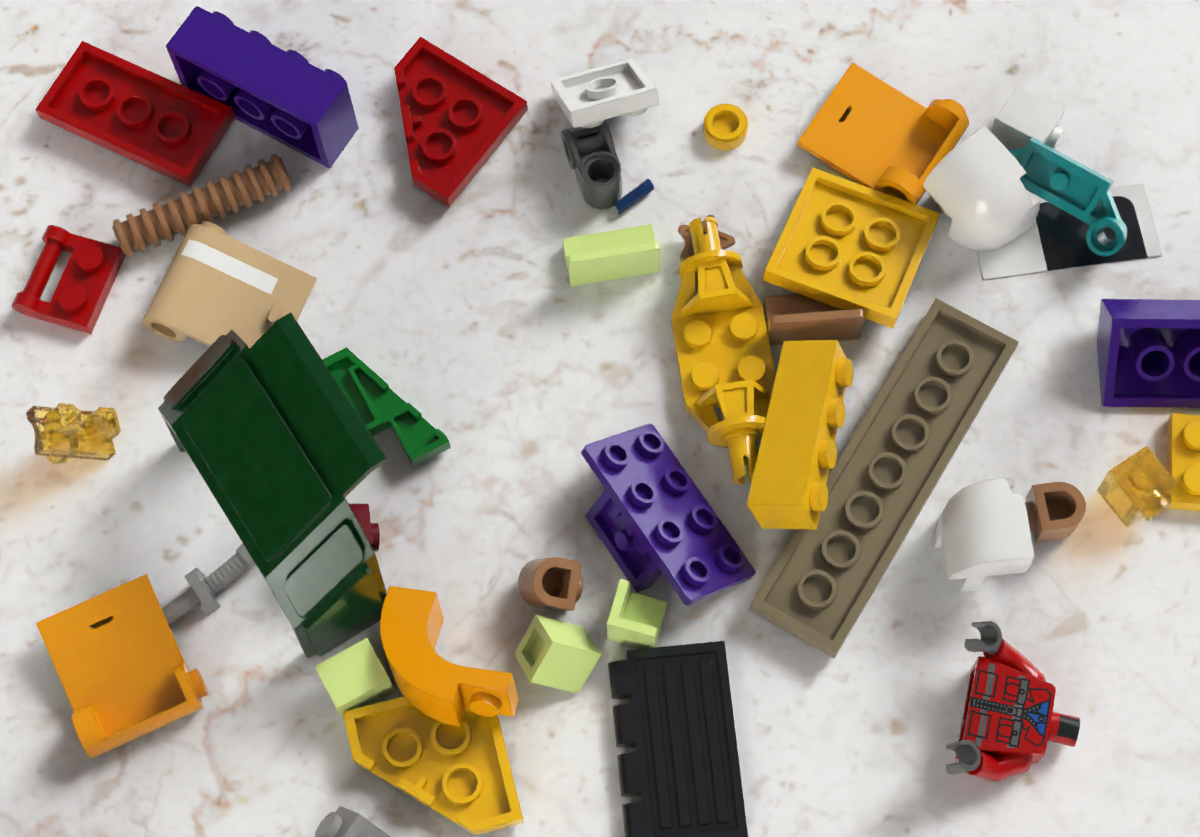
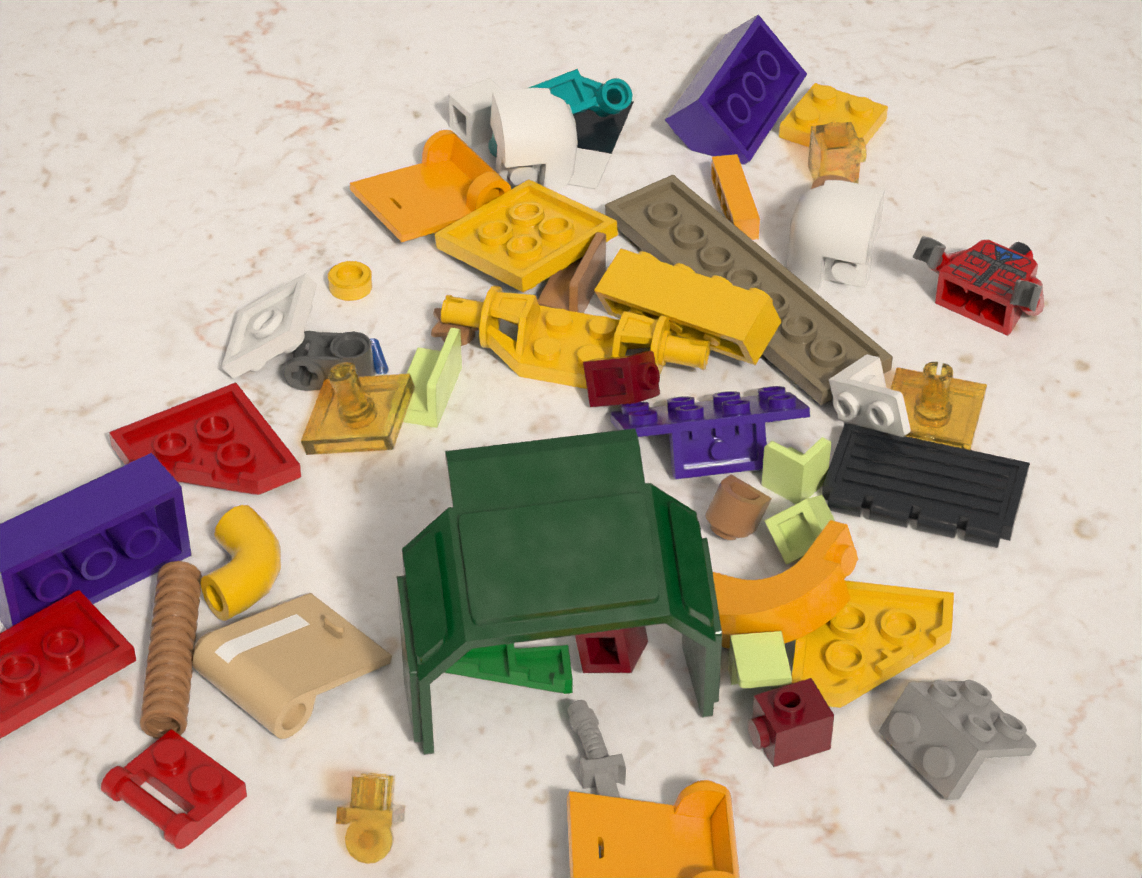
camera: 70 degrees left, 25 degrees down
none -> yellow cylinder [201,505,281,621]
none -> clear yellow tile [301,362,415,455]
none -> dark red bracket [583,351,660,407]
none -> light orange piece [711,154,760,240]
none -> dark red brick [747,678,834,767]
none -> white bracket [829,355,911,437]
none -> clear yellow tile [890,361,987,450]

